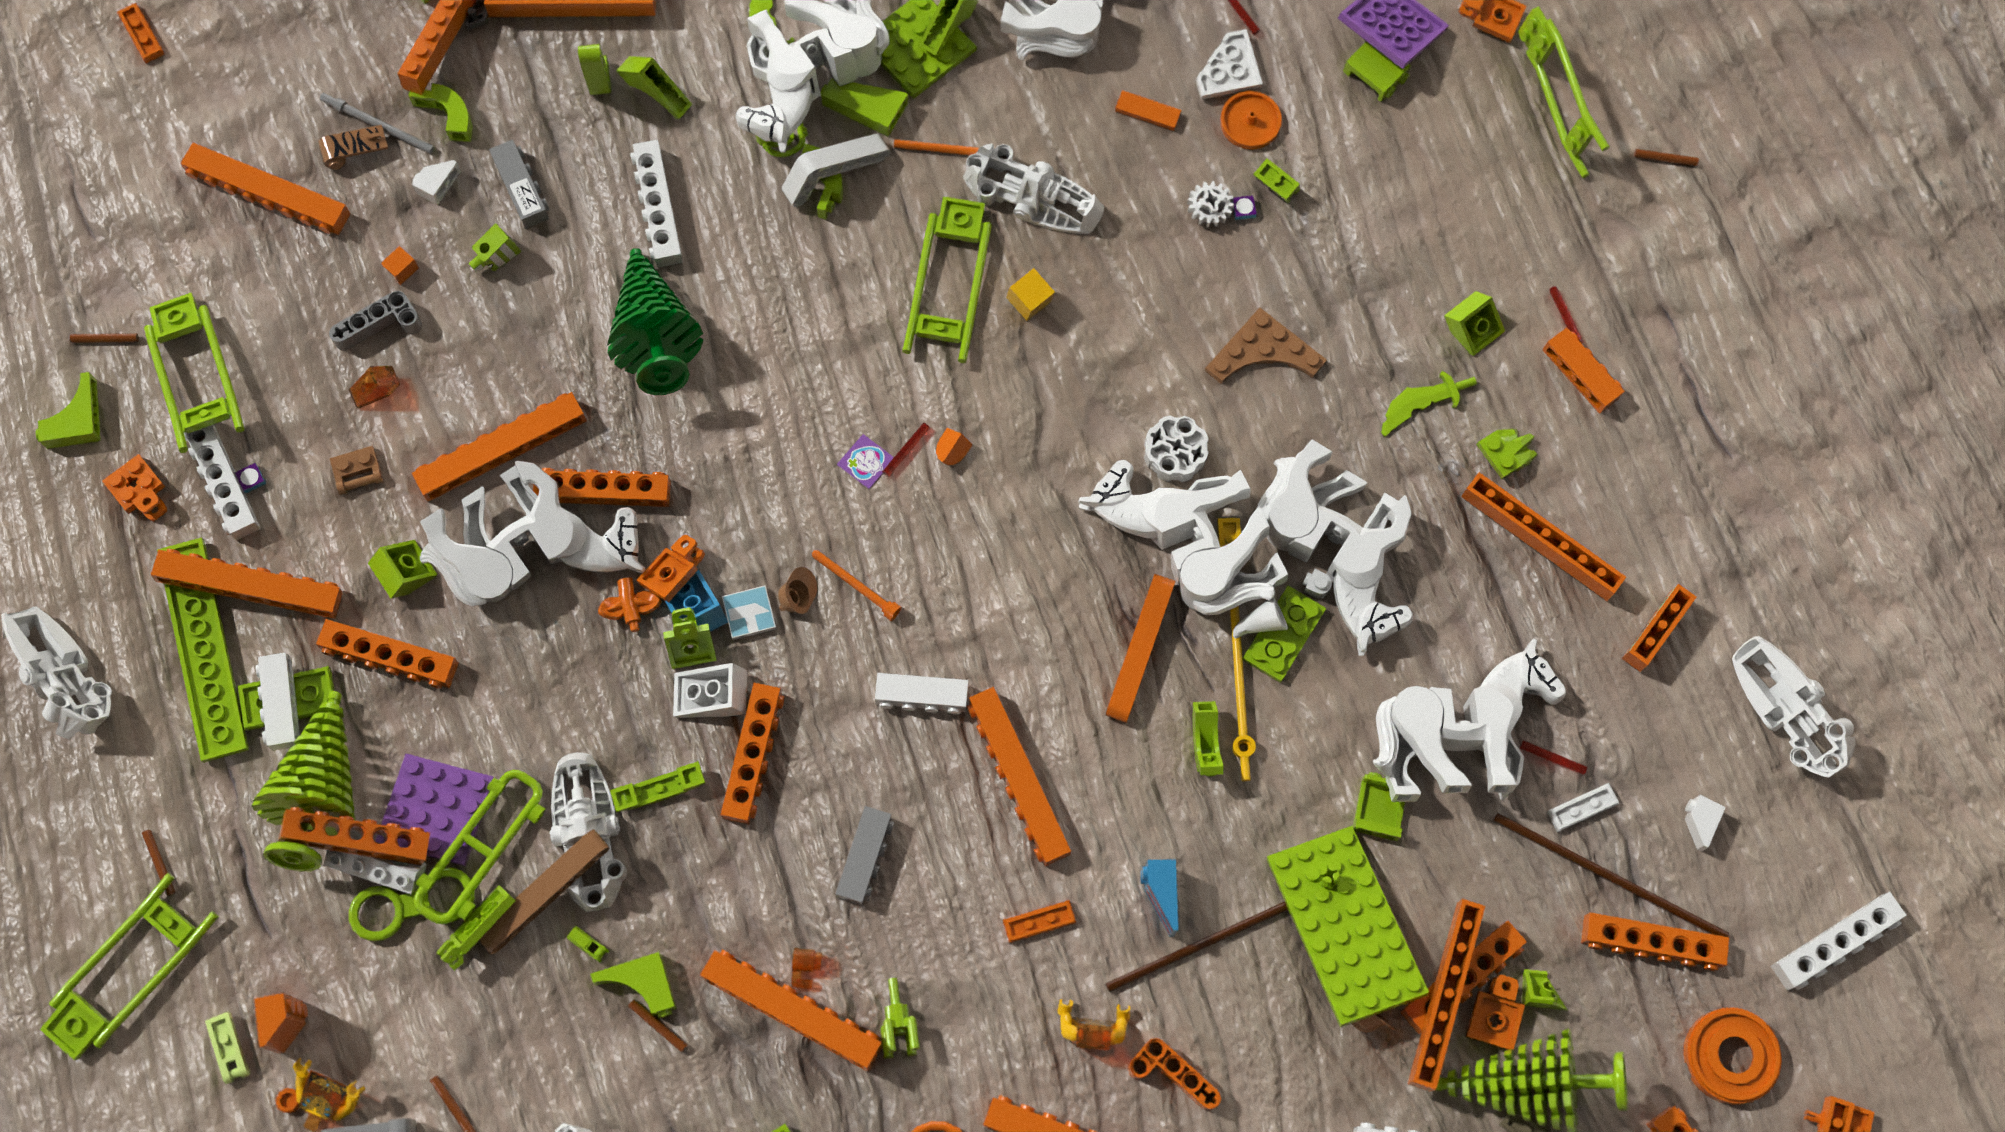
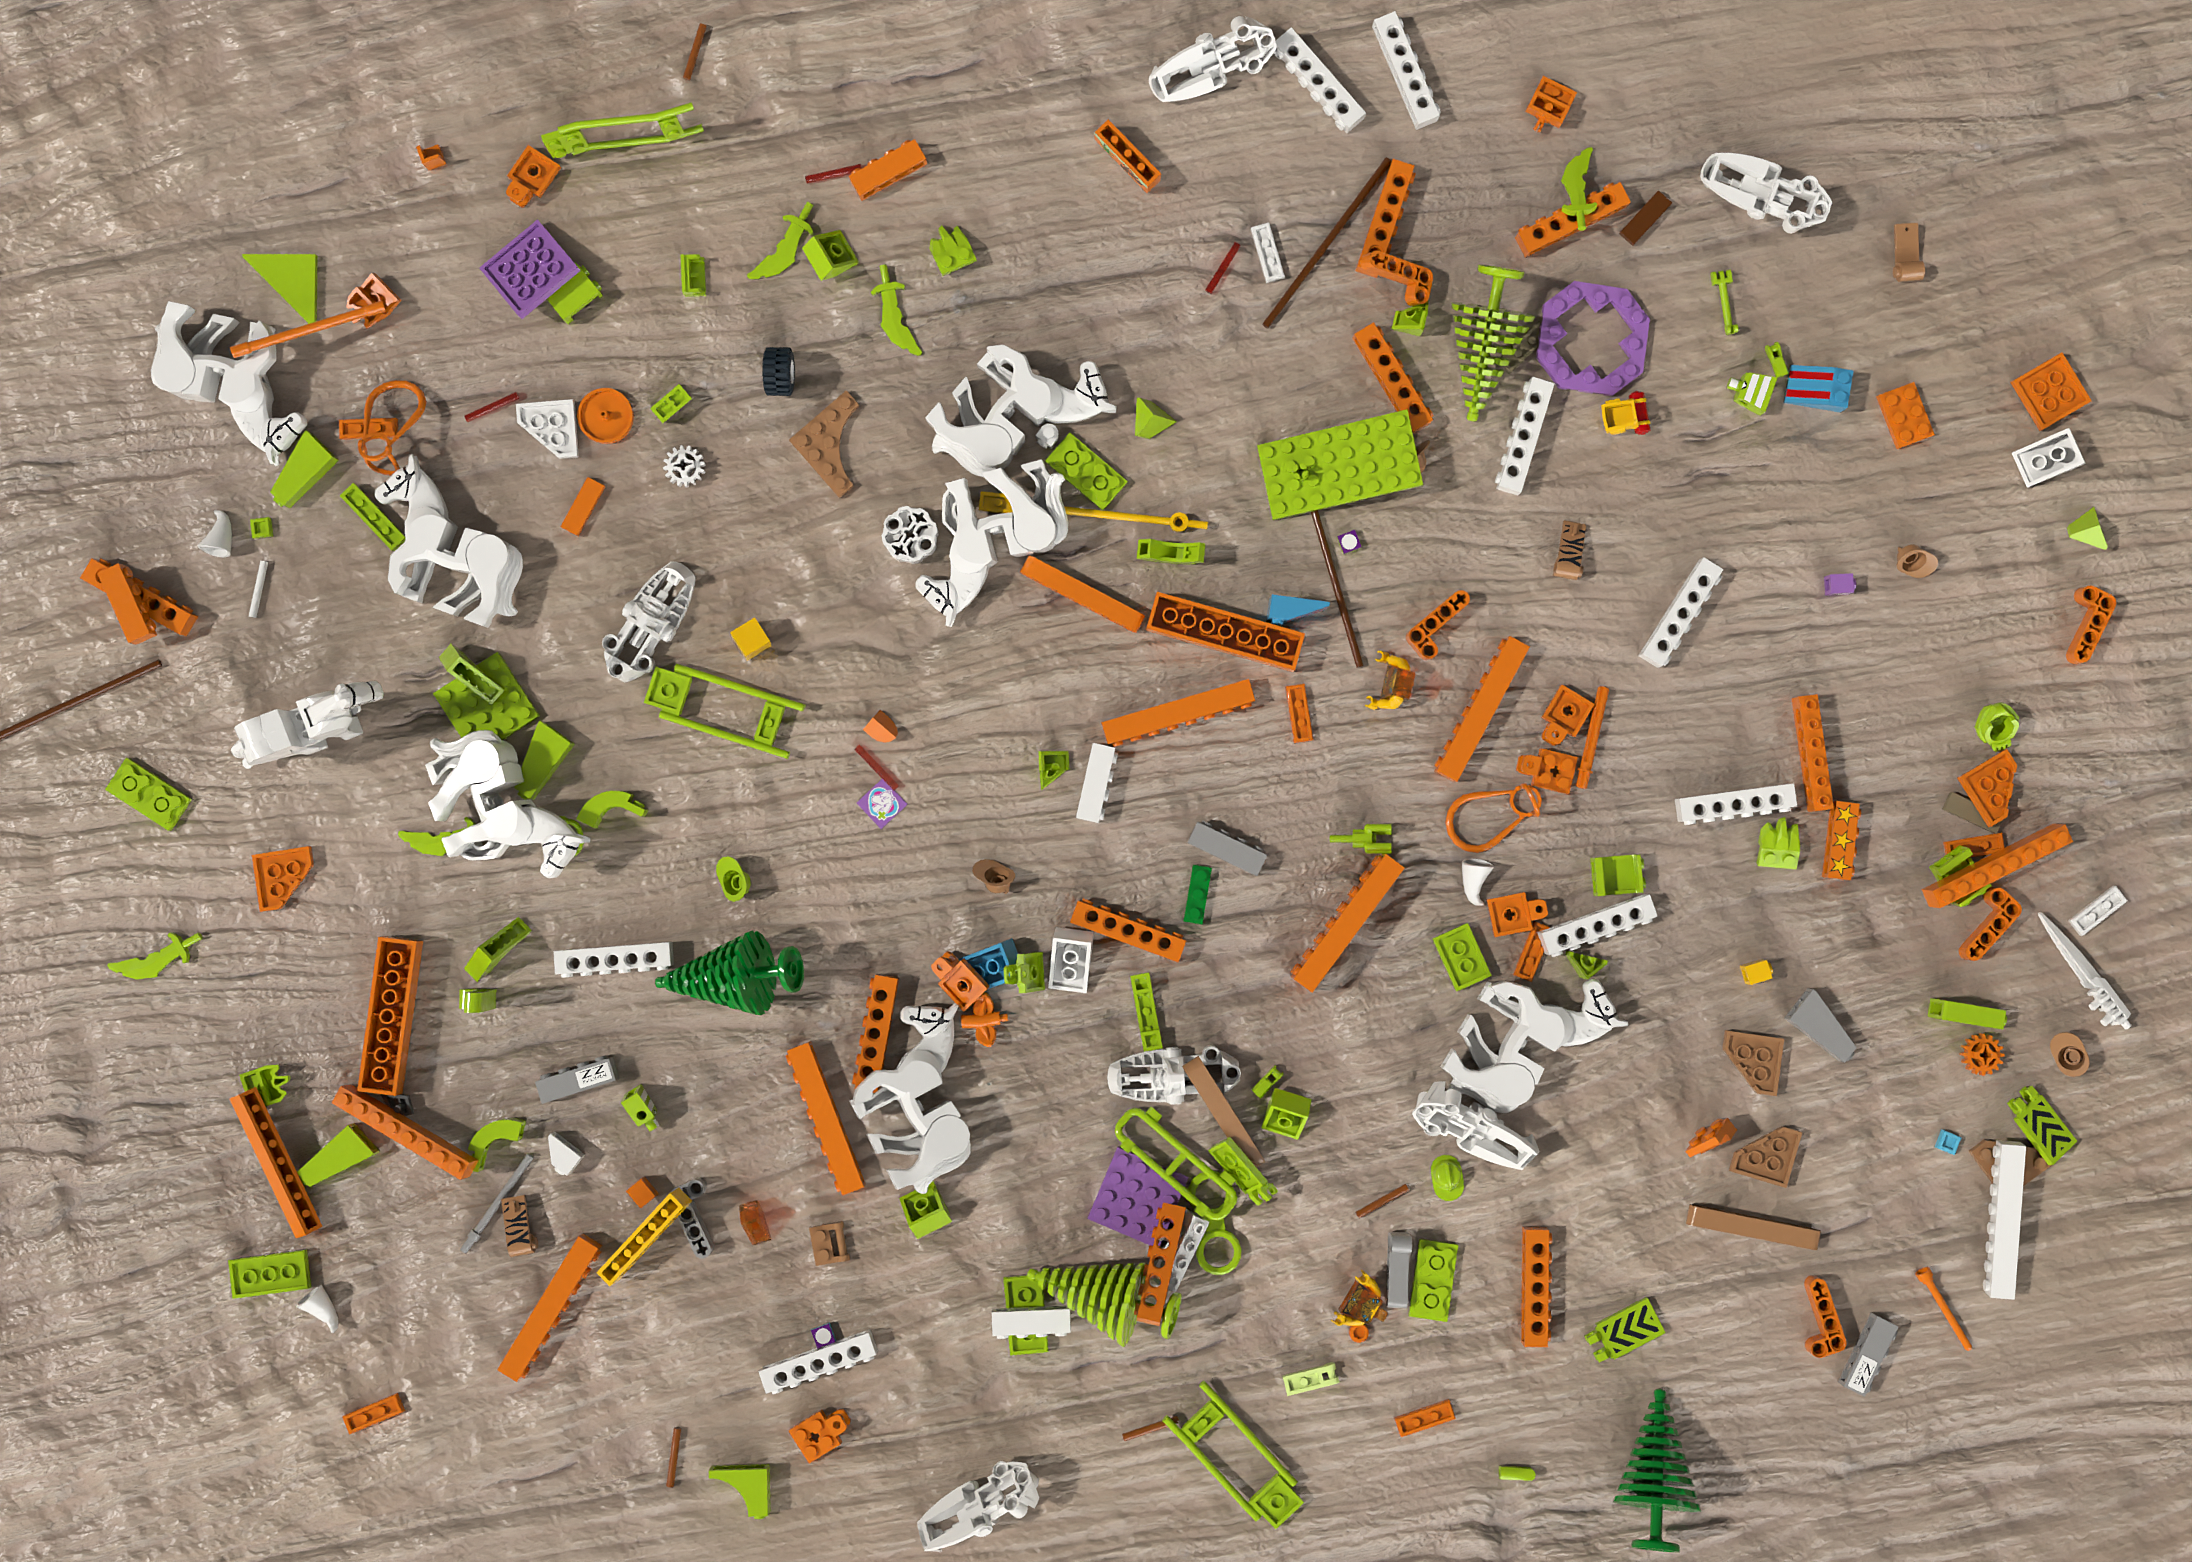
camera: 75 degrees left, 15 degrees up
lime plate [144,293,244,453] -> none
orange brick [151,549,343,619] -> none
lime plate [157,537,249,763] -> none
orange slope [254,993,308,1054] -> none
orange brick [316,619,459,689] -> none
lime arch [590,952,677,1018] -> none
dark orange bar [628,999,688,1053] -> none
tile [722,585,776,640] -> none
white beam [782,134,890,207] -> none
clear orange piece [791,947,822,989] -> none
orange piece [812,550,902,621] -> none
orange bar [894,139,979,155] -> none
tile [1232,195,1257,220] -> none
white hat [1233,598,1288,638] -> none
lime panel [1353,772,1405,841] -> none
white animal [1373,638,1566,802] -> none
orange brick [1407,899,1485,1092] -> none
orange brick [1461,472,1626,601] -> none
orange plate [1466,975,1525,1051] -> none
orange piece [1683,1007,1782,1105] -> none
white slope [1685,795,1726,852] -> none
none -> yellow brick [597,1188,692,1286]
none -> lime hinge [680,254,706,297]
none -> lime piece [716,856,751,902]
none -> lime sword [747,202,814,280]
none -> black wheel [762,347,795,396]
none -> lime slope [1038,751,1070,790]
none -> lime slope [1135,397,1177,439]
none -> orange brick [1146,592,1305,672]
none -> green plate [1183,865,1212,925]
none -> lime slope [1261,1088,1312,1140]
none -> white brick [1274,27,1366,134]
none -> tile [1336,530,1362,555]
none -> orange beam [1360,251,1433,307]

